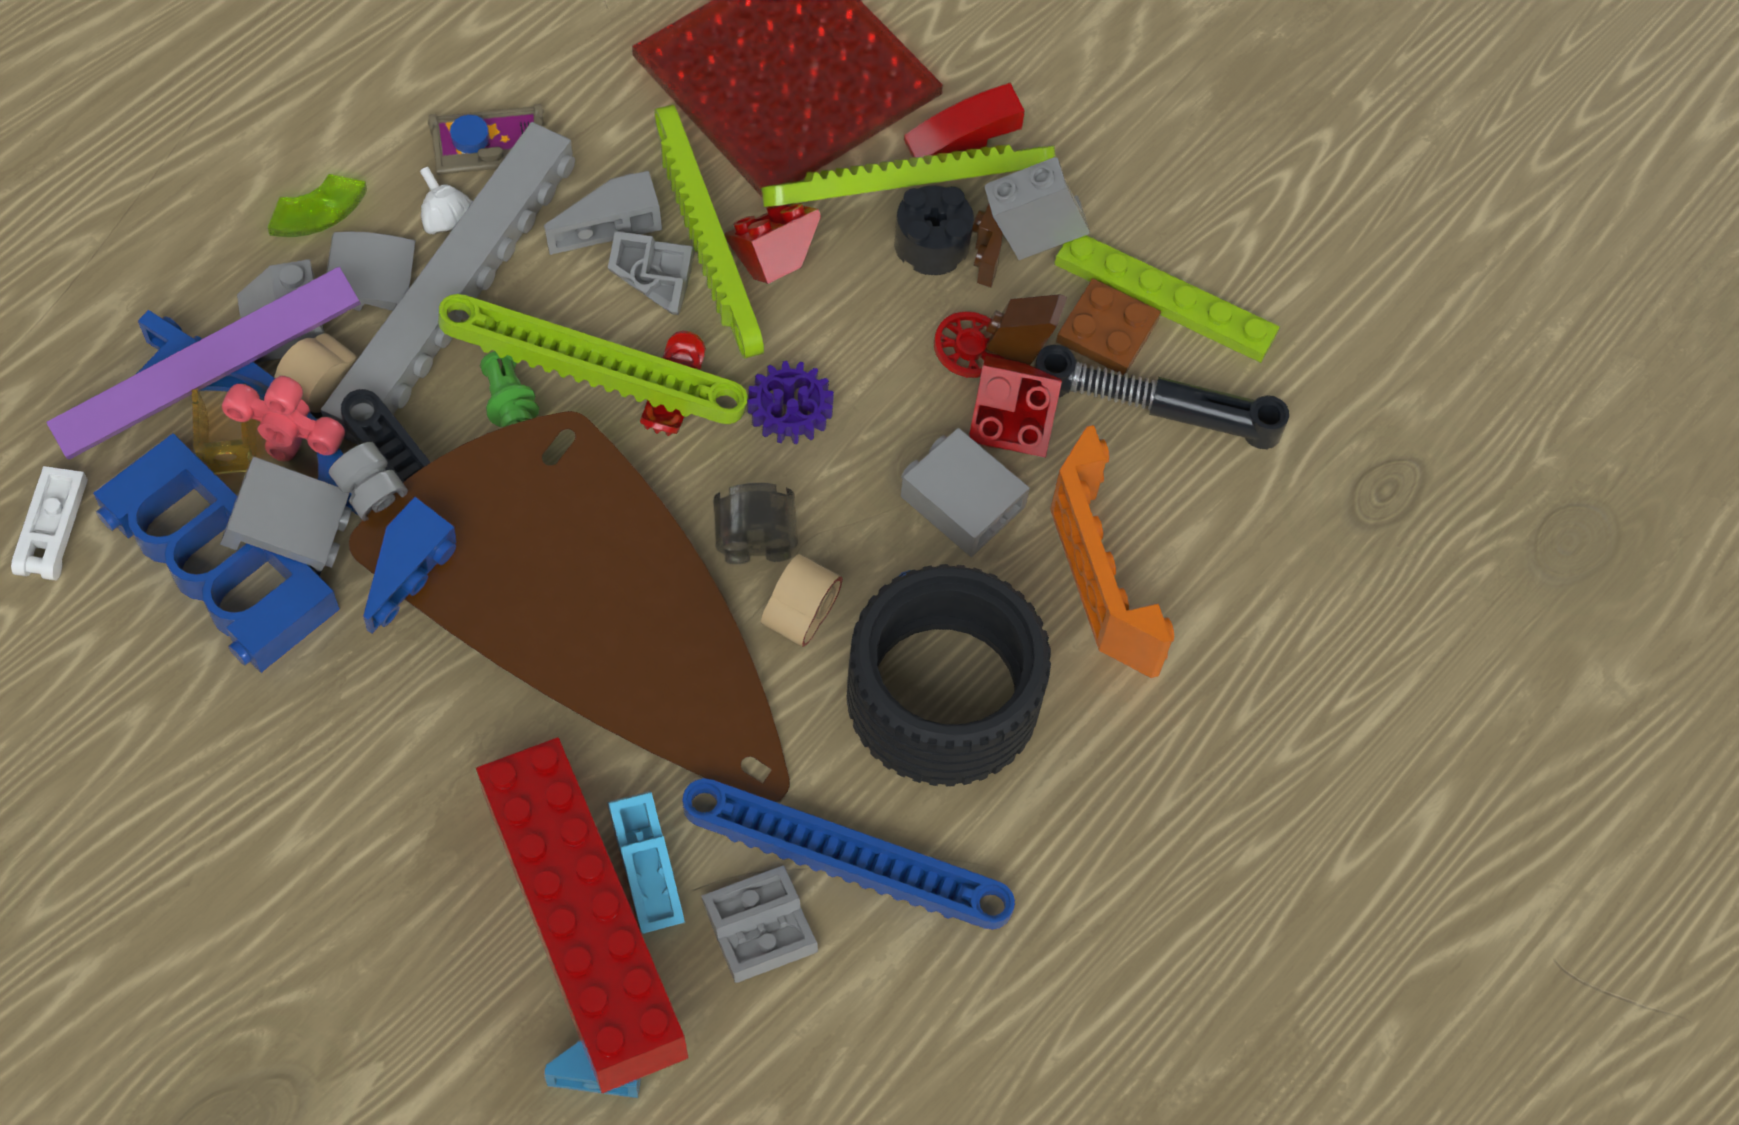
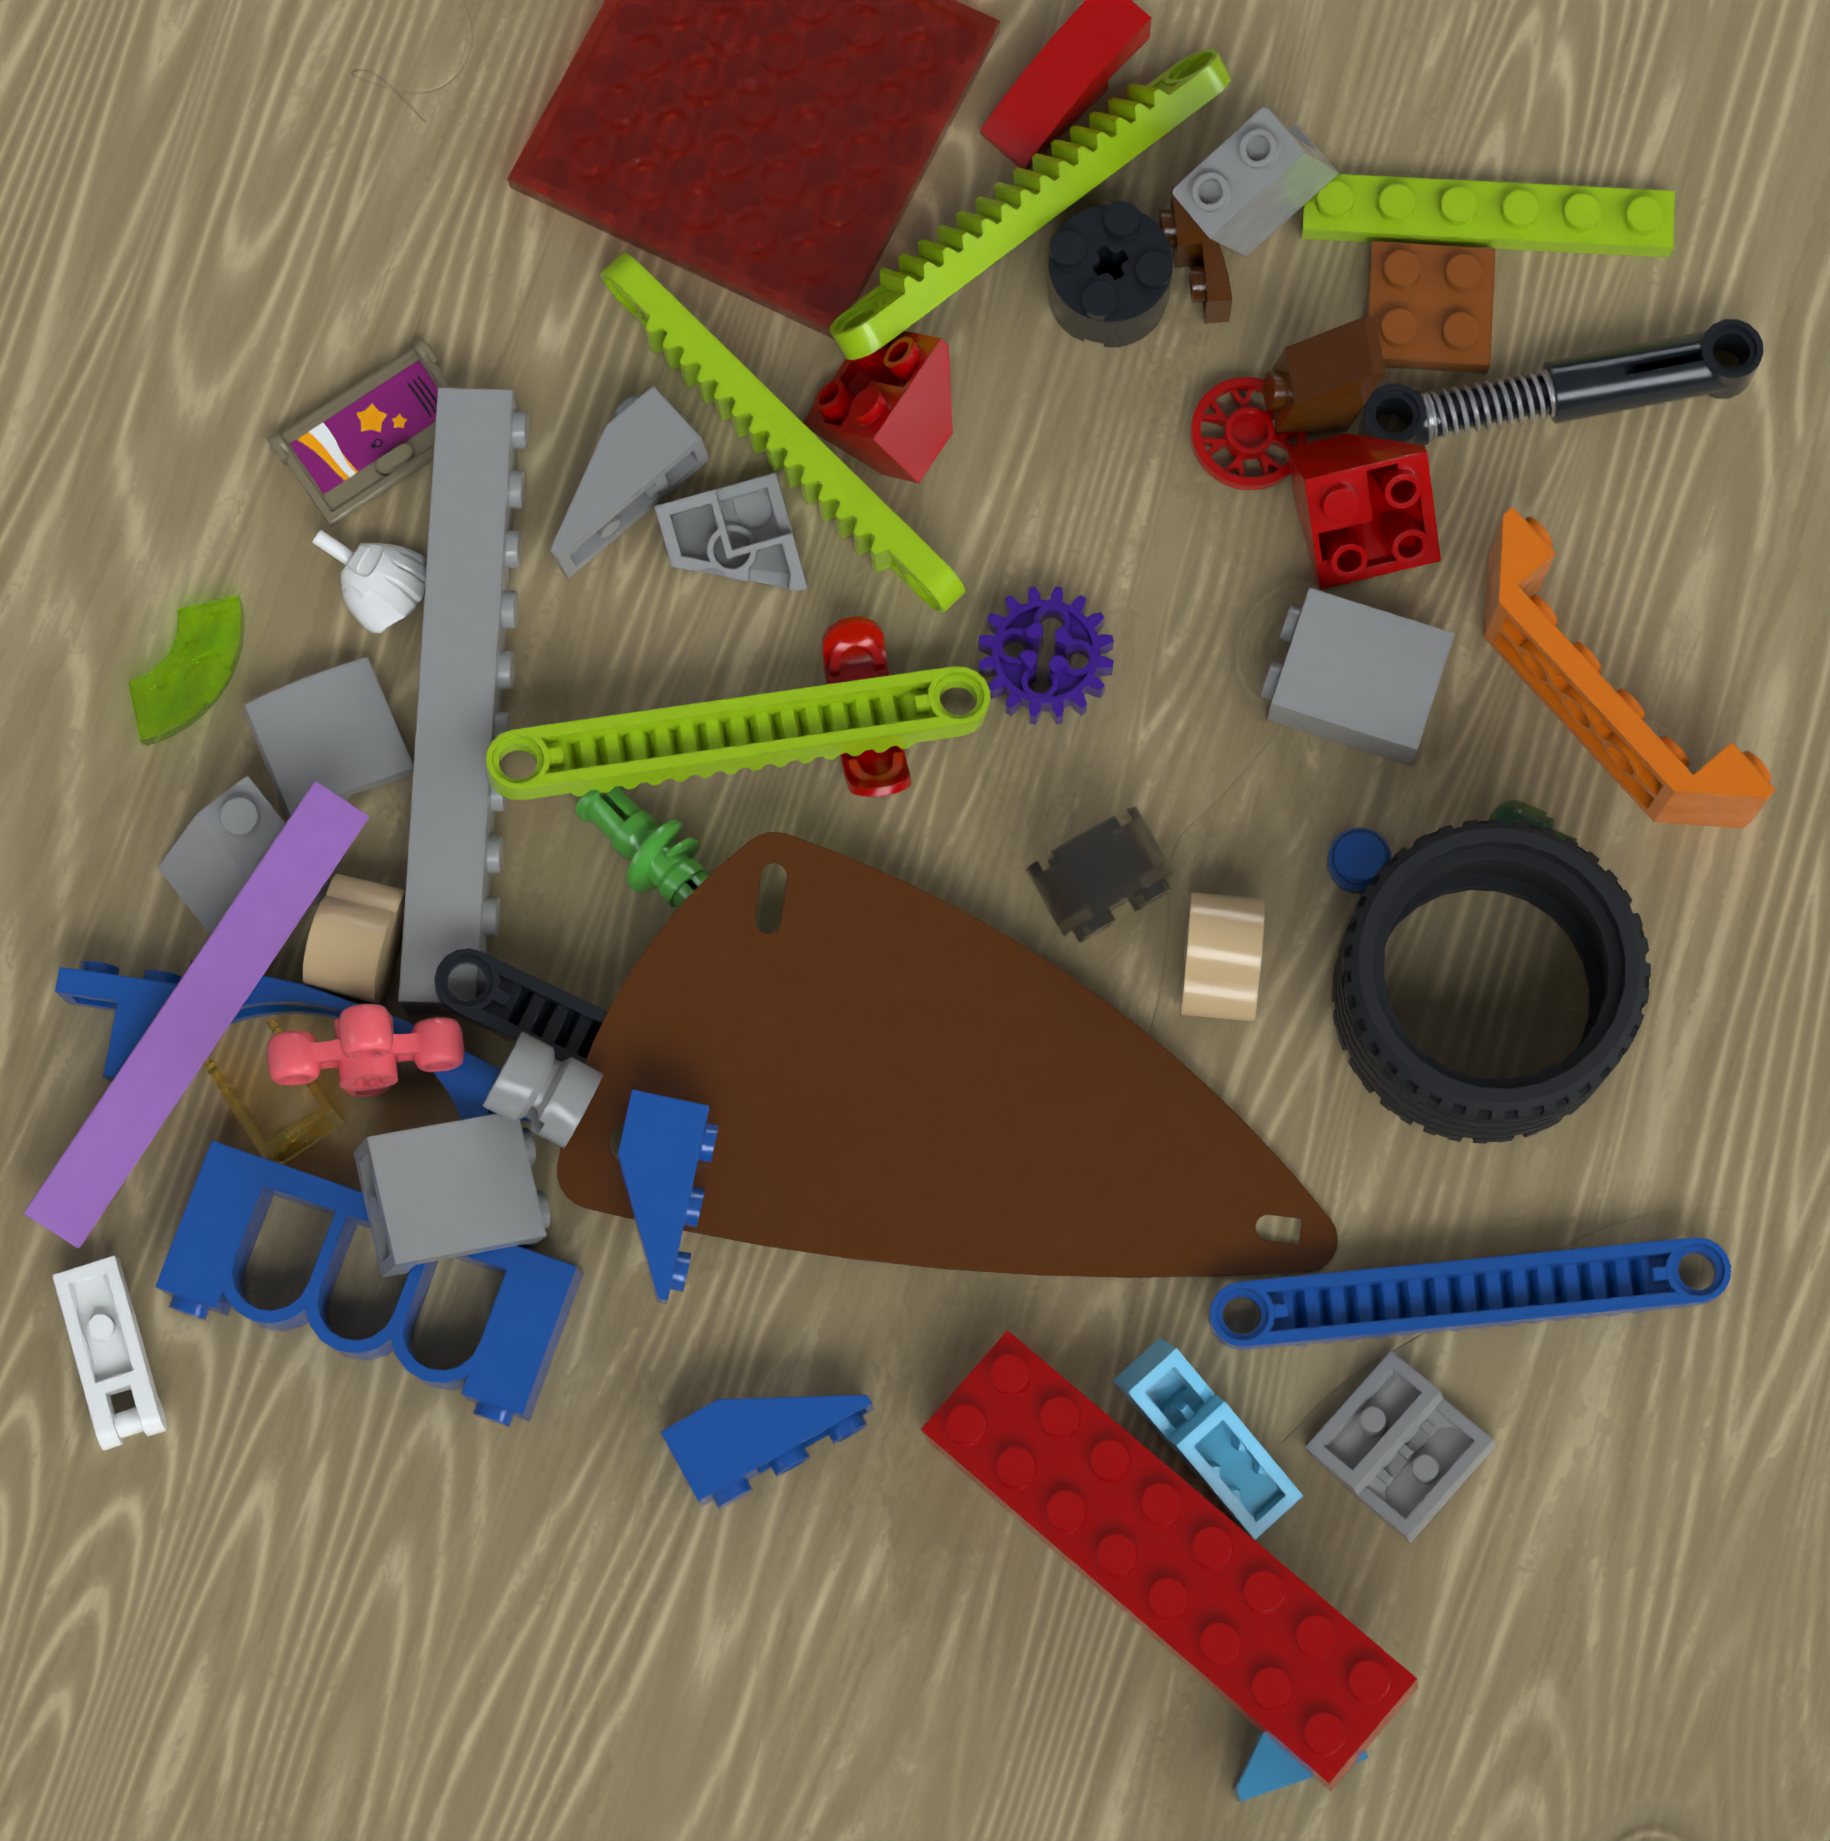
camera: 15 degrees left, 15 degrees up
blue piece [450,115,489,154] -> none
none -> blue slope [661,1395,874,1509]

